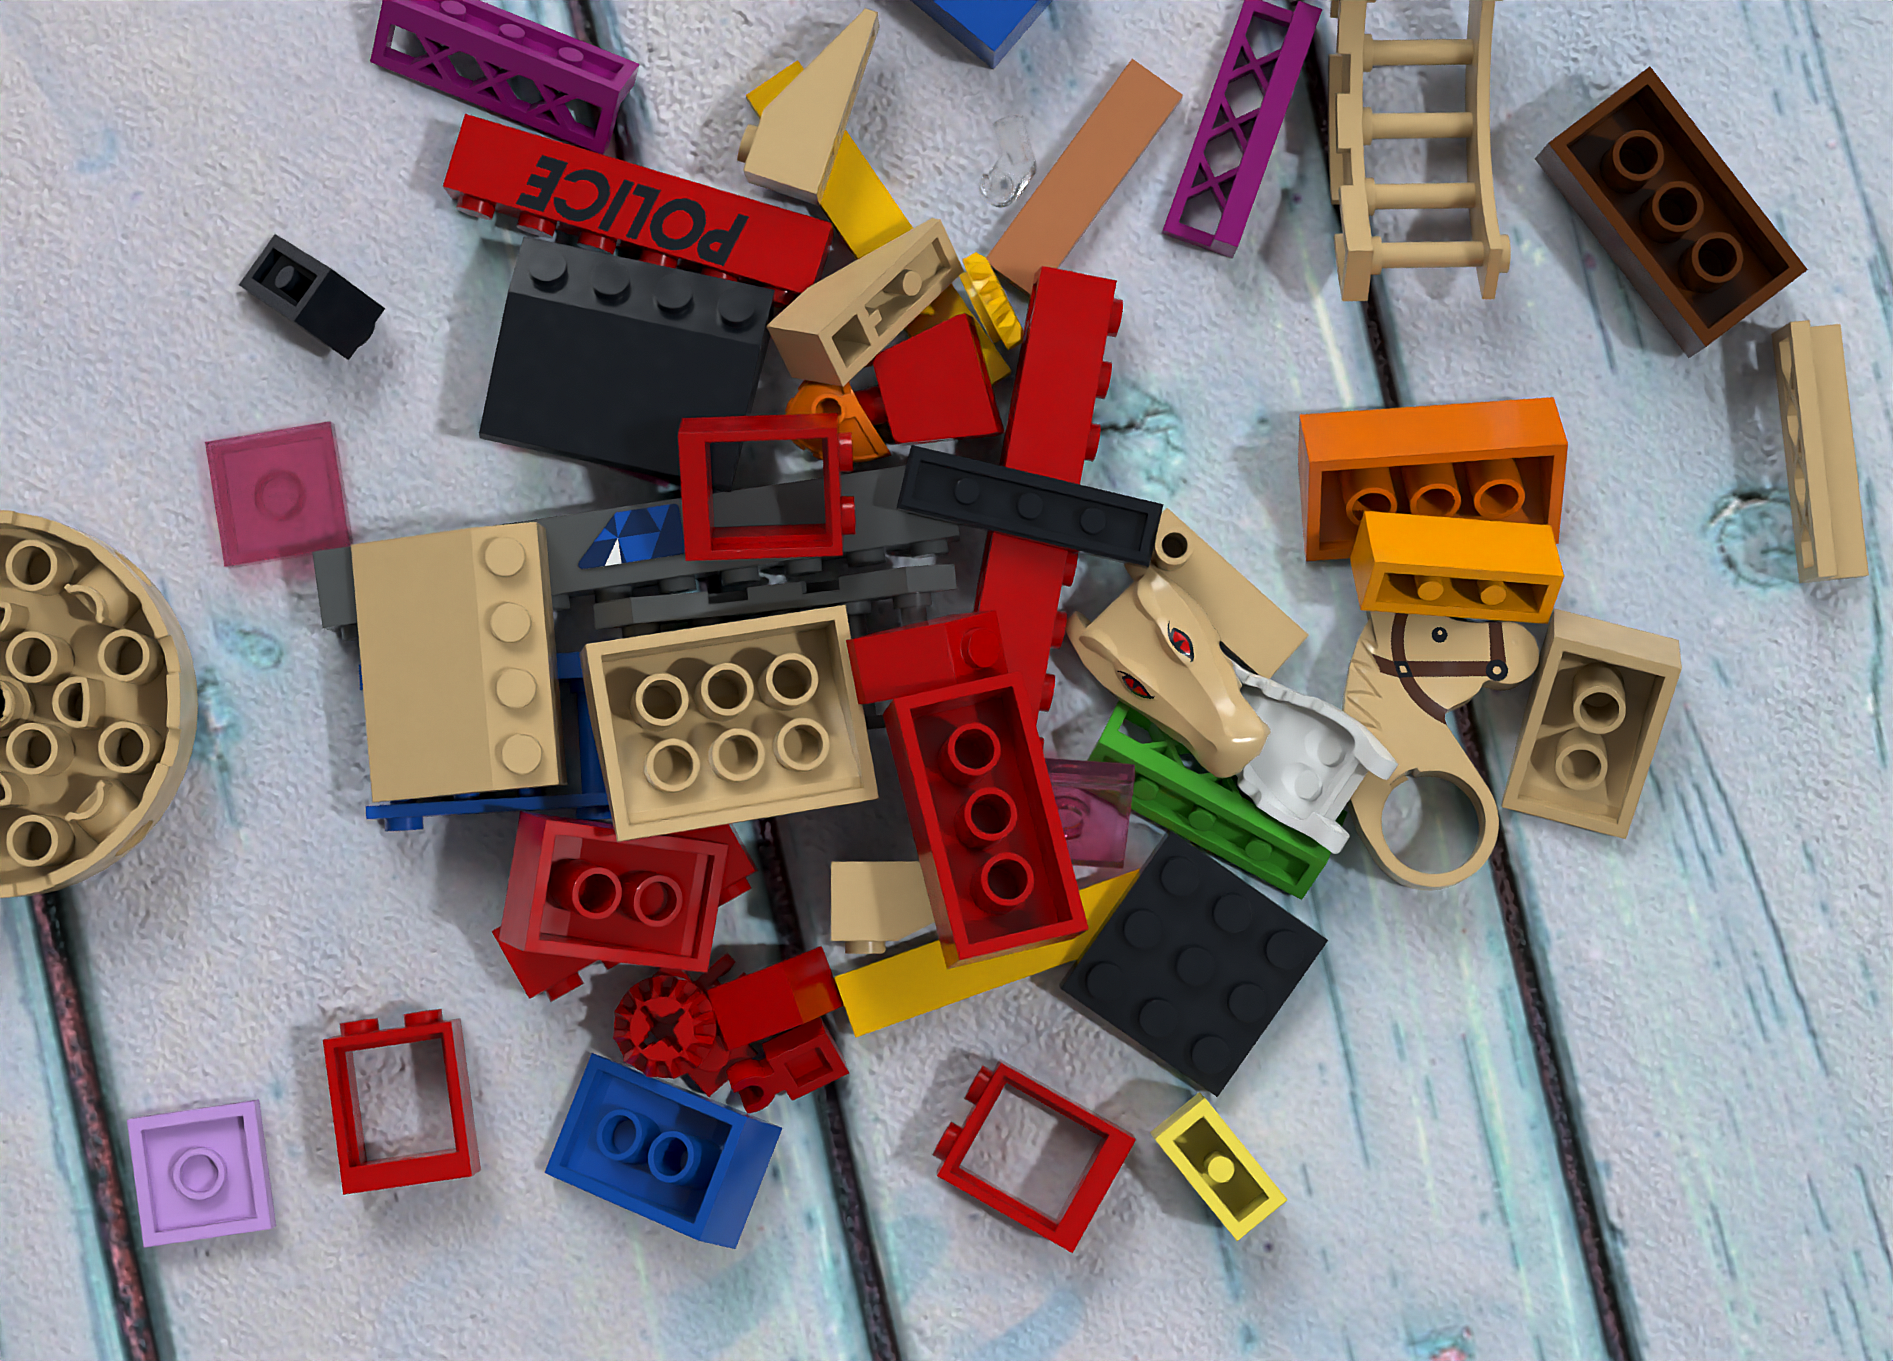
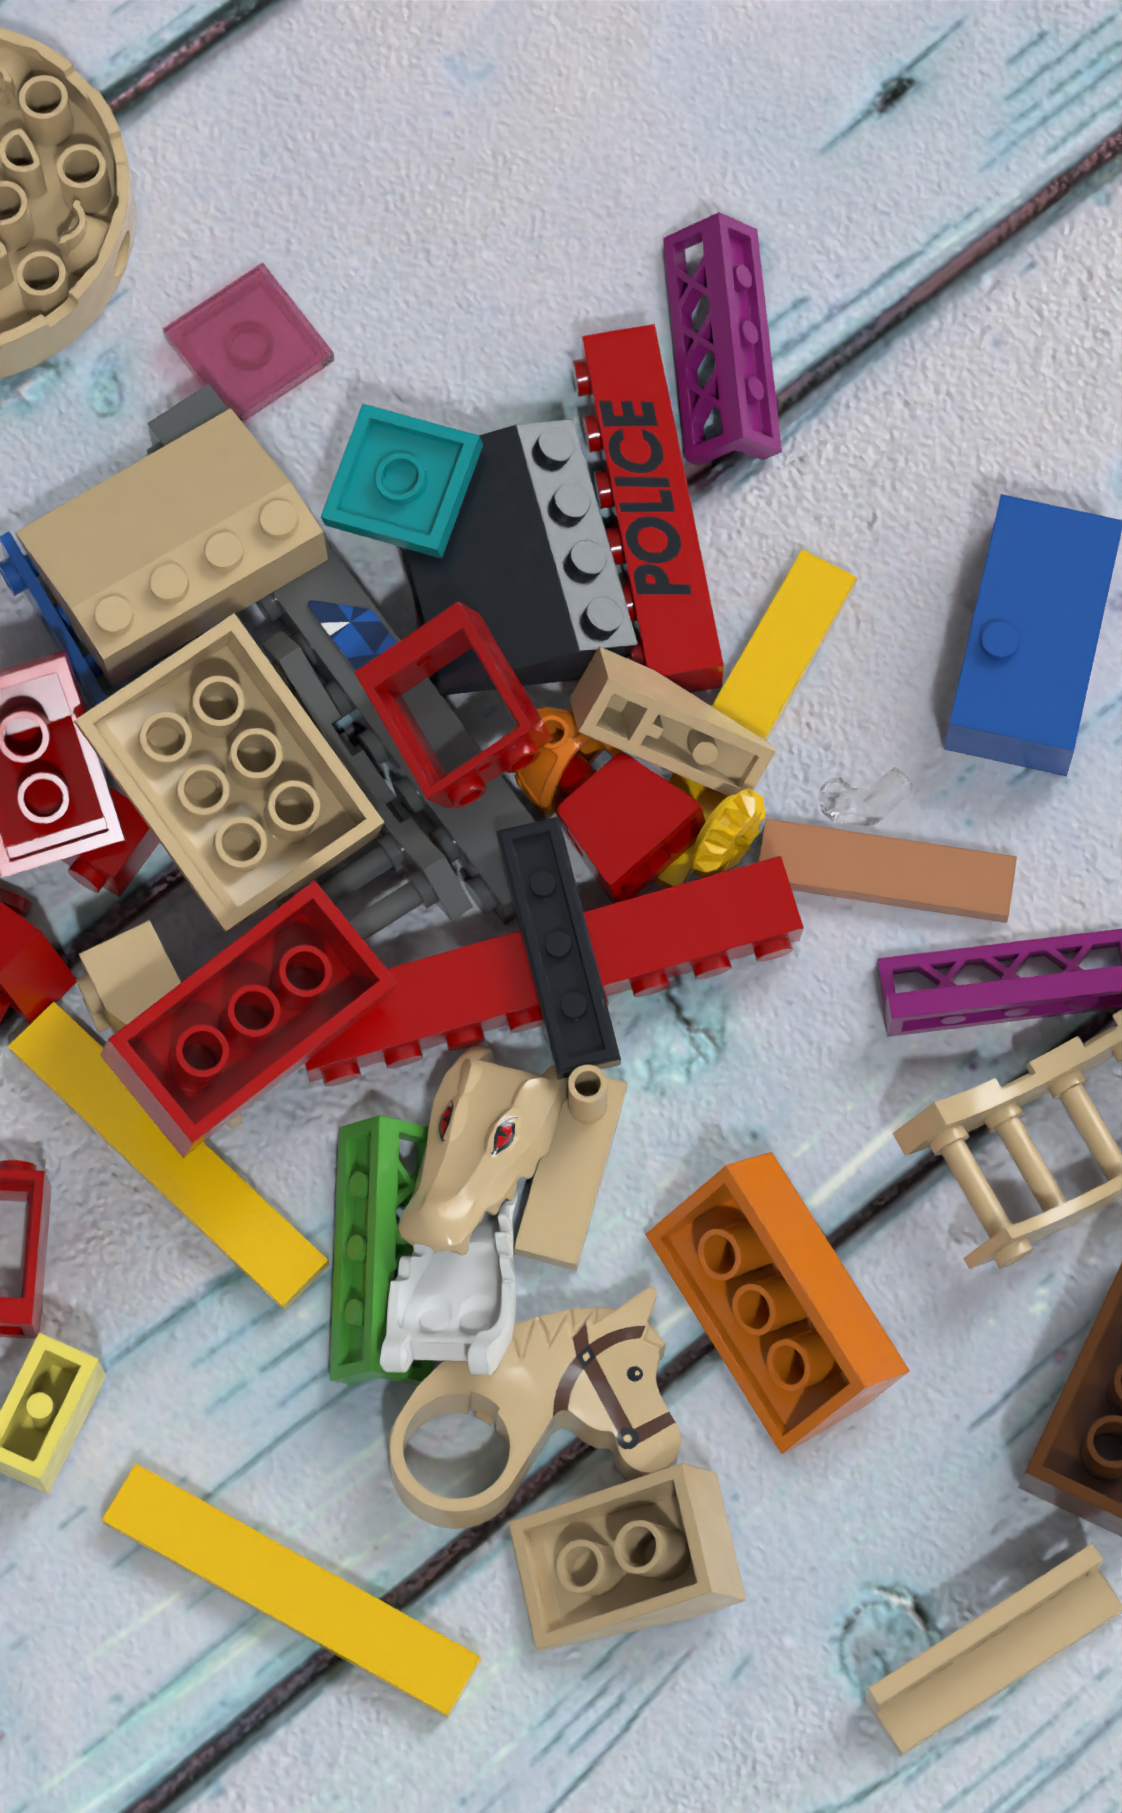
camera: 65 degrees right, 15 degrees down
black slope [239,234,385,360] -> none
tan slope [737,8,880,206] -> none
red slope [846,610,1008,705] -> none
clear pink tile [1045,758,1135,869] -> none
black plate [1059,829,1328,1097] -> none
light orange brick [1350,511,1564,624] -> none
none -> yellow tile [102,1463,481,1718]
none -> teal plate [320,403,483,559]

